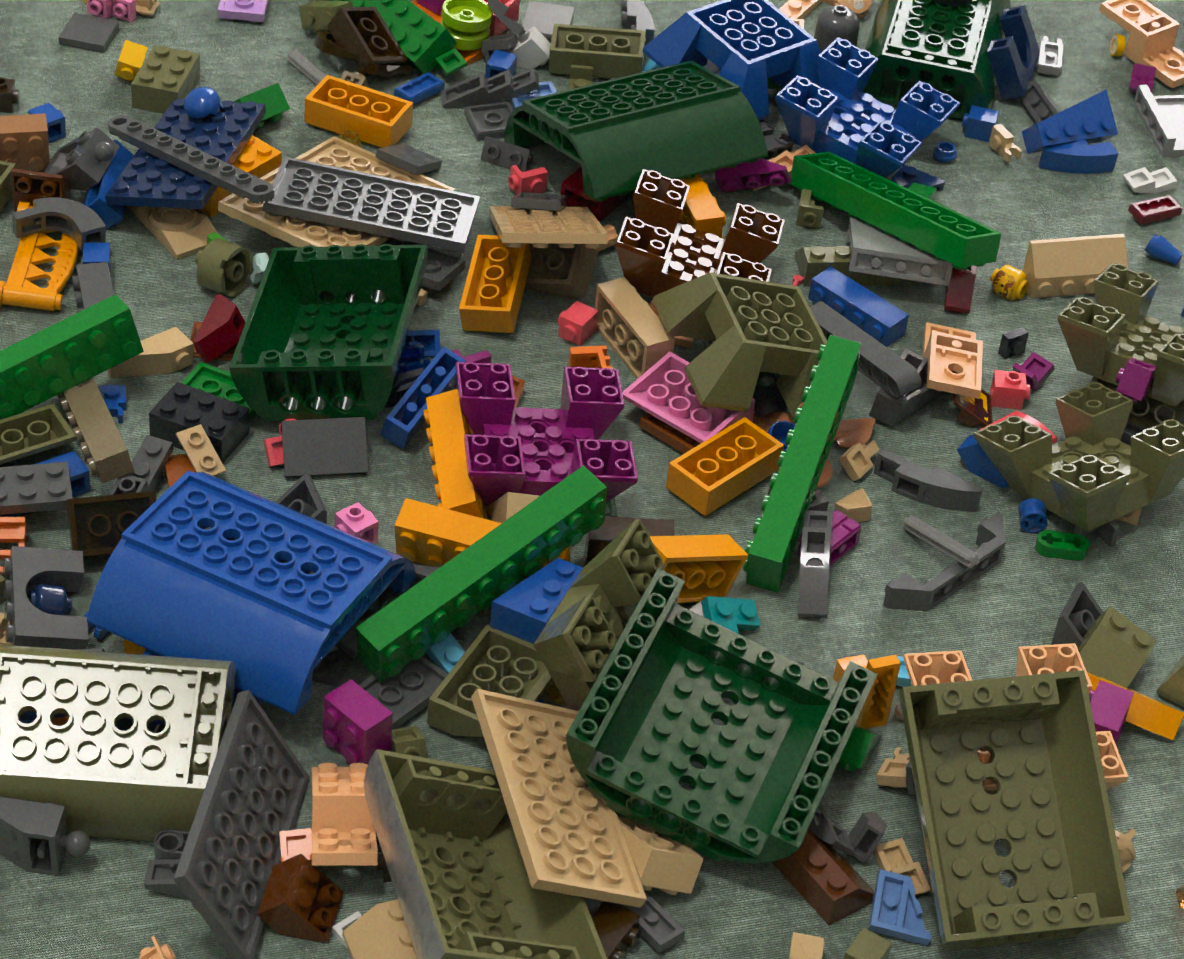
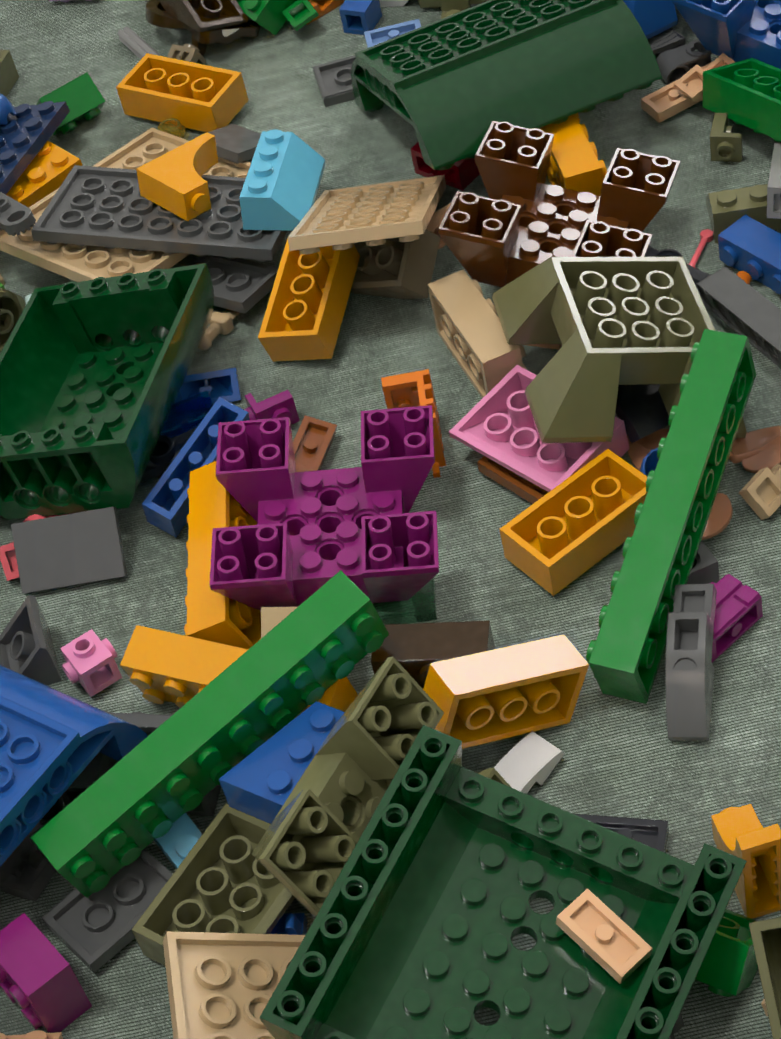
camera: 20 degrees right, 5 degrees up
olive bracket [391,726,427,758] -> none
blue plate [394,72,445,105] -> none
dark grey slope [441,67,539,108] -> none
dark grey hinge [481,136,533,172] -> none
coral bracket [508,165,548,194] -> none
dark grey tile [511,192,568,211] -> none
coral brick [558,301,599,346] -> none
teal plate [701,596,760,634] -> none
magenta slope [715,158,792,192] -> none
tan slope [834,489,872,522] -> none
none -> light orange arch [136,132,219,221]
none -> medium azure slope [239,129,325,231]
none -> light nougat plate [556,888,653,984]

